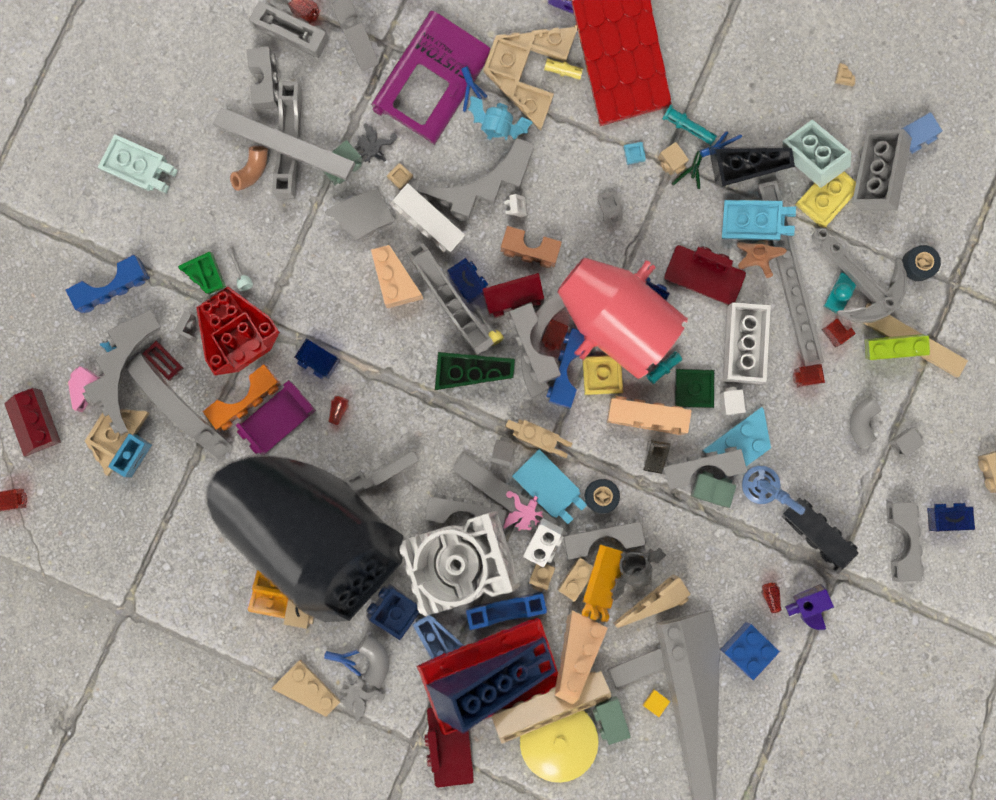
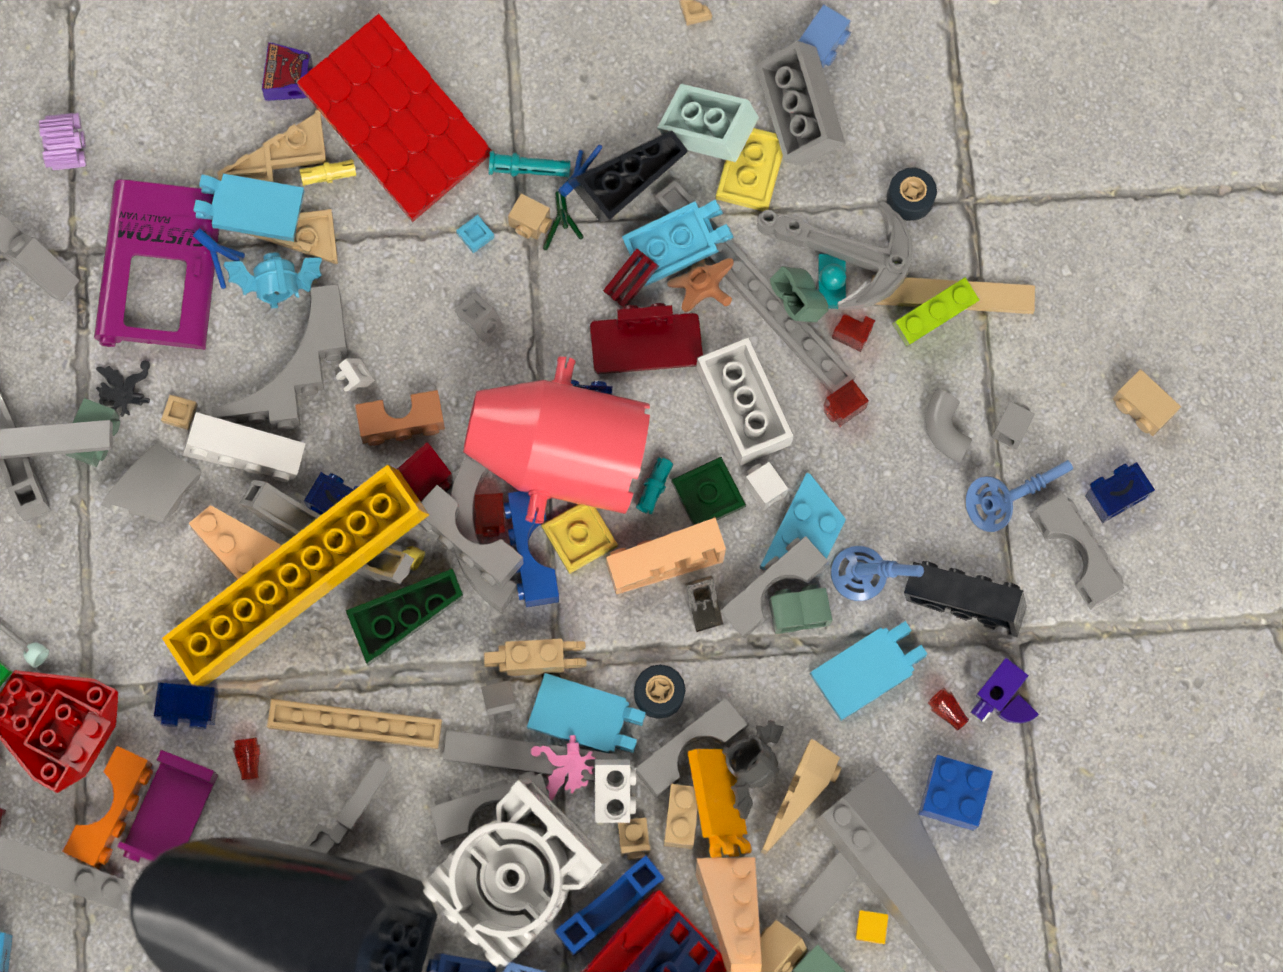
camera: 30 degrees left, 10 degrees down
none -> yellow brick [162,464,429,687]
none -> medium azure tile [194,174,305,242]
none -> tan tile [267,699,442,749]
none -> dark red tile [603,248,659,307]
none -> sand green brick [770,266,829,322]
none -> medium azure tile [810,621,927,721]
none -> medium blue dish [966,460,1073,532]

